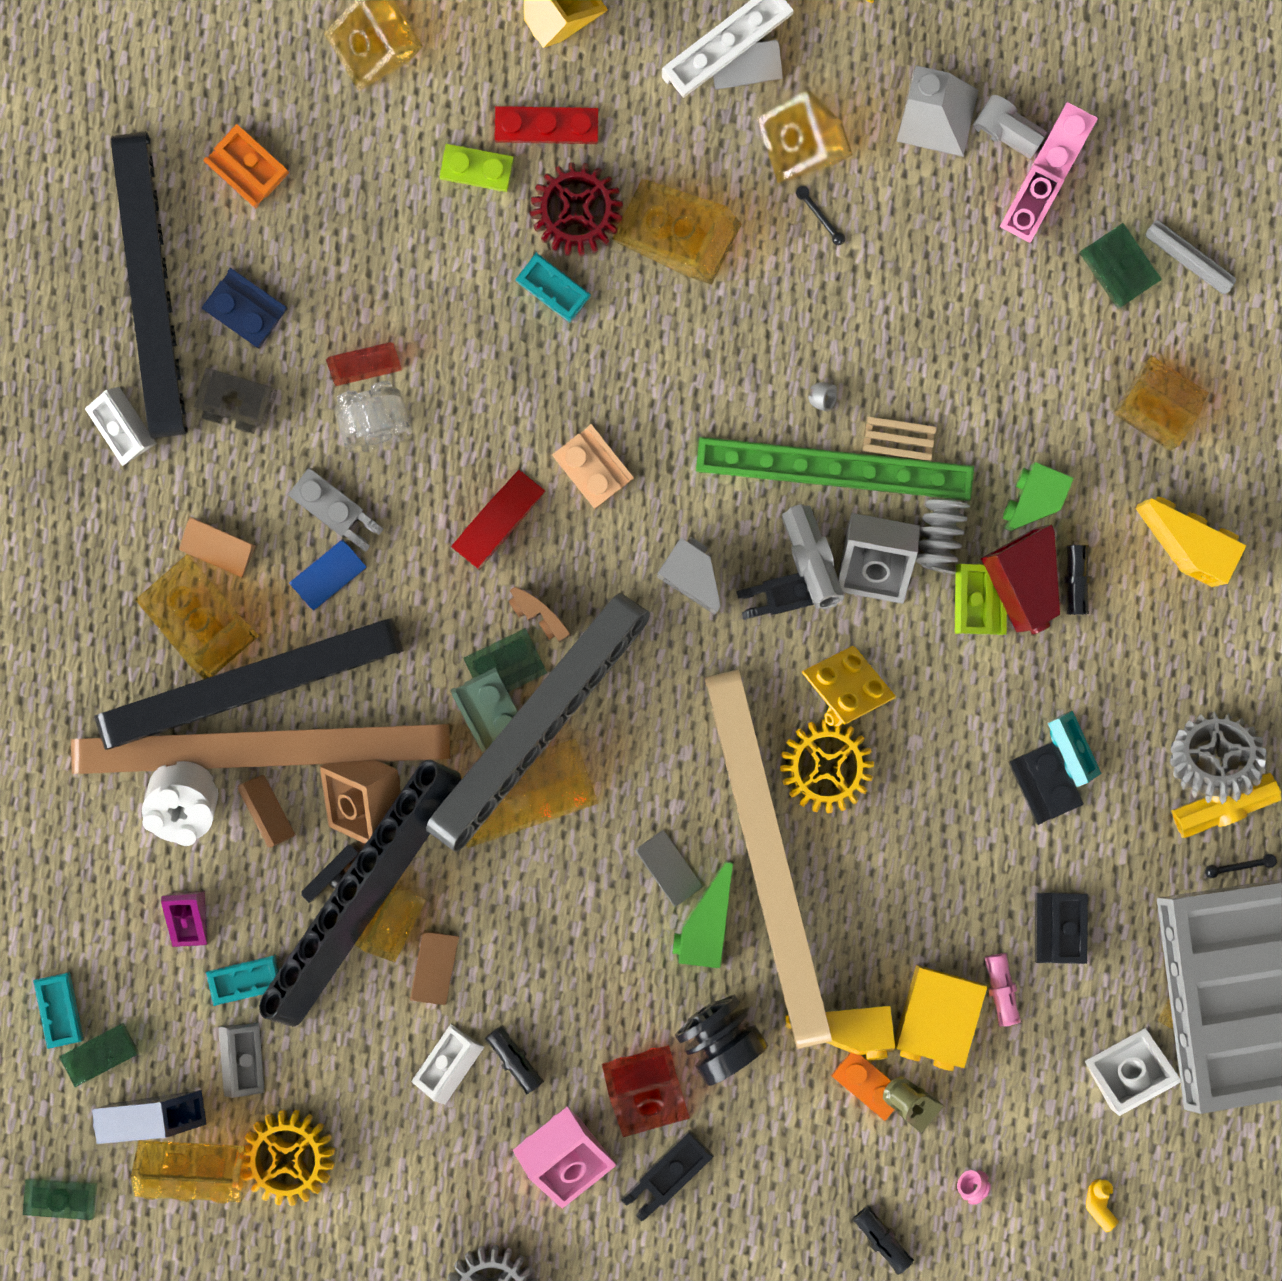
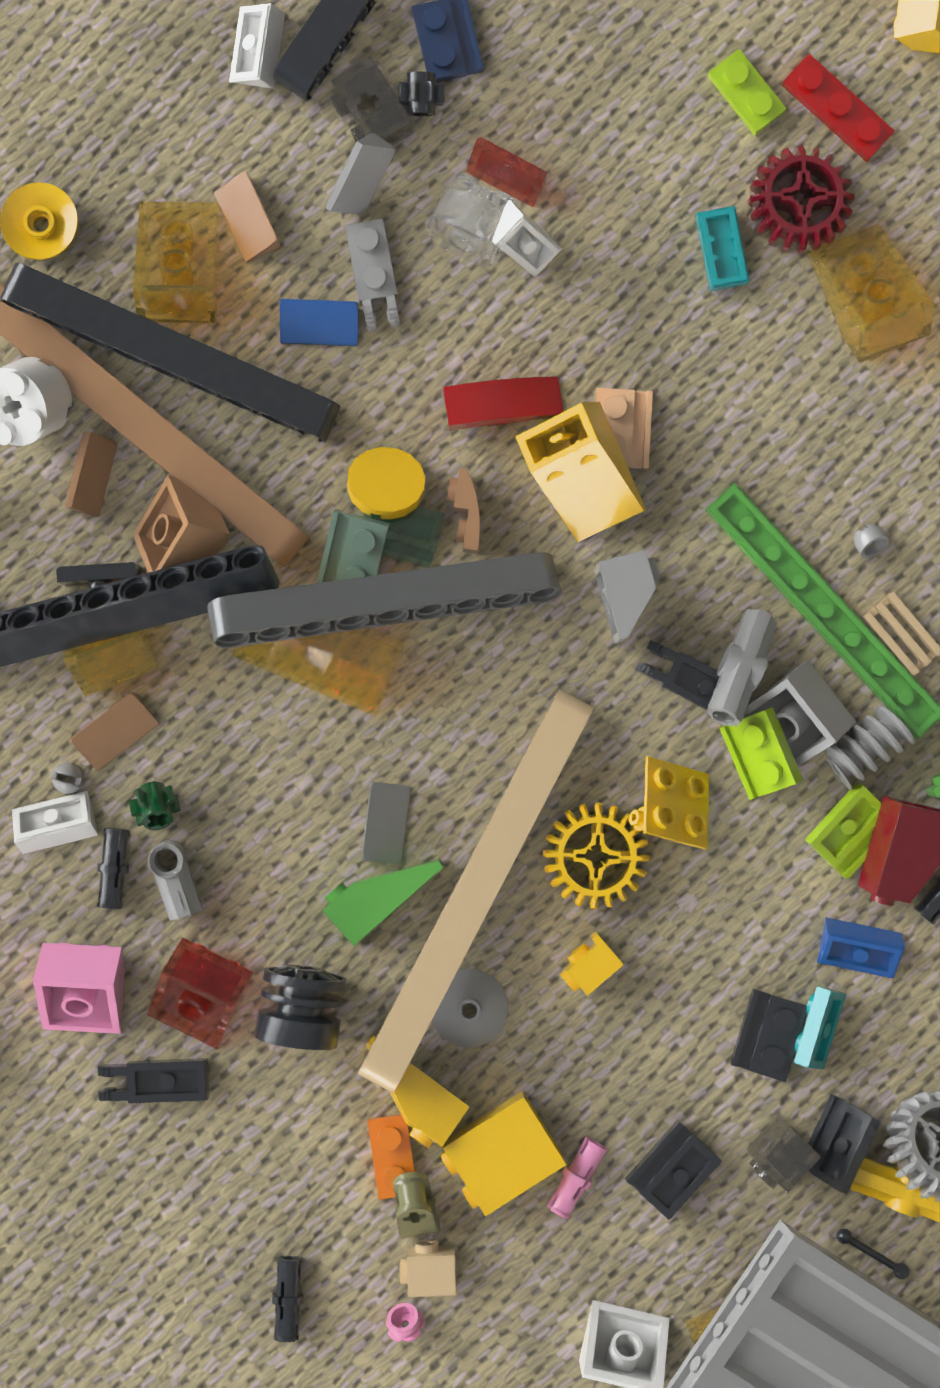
camera: 45 degrees right, 0 degrees up
none -> yellow dish [0,182,78,261]
none -> light grey hinge [52,763,84,794]
none -> dark green gear [129,781,181,830]
none -> light grey piece [147,839,203,921]
none -> light grey slope [326,133,396,214]
none -> yellow tile [347,447,425,520]
none -> black gear [398,71,445,117]
none -> tan brick [400,1240,456,1297]
none -> light grey dish [432,969,508,1048]
none -> white slope [492,200,562,276]
none -> yellow slope [515,402,646,542]
none -> yellow brick [560,931,624,996]
none -> lime plate [720,707,803,800]
none -> clear smoke brick [747,1114,821,1193]
none -> black plate [798,1094,881,1194]
none -> blue slope [817,917,905,979]

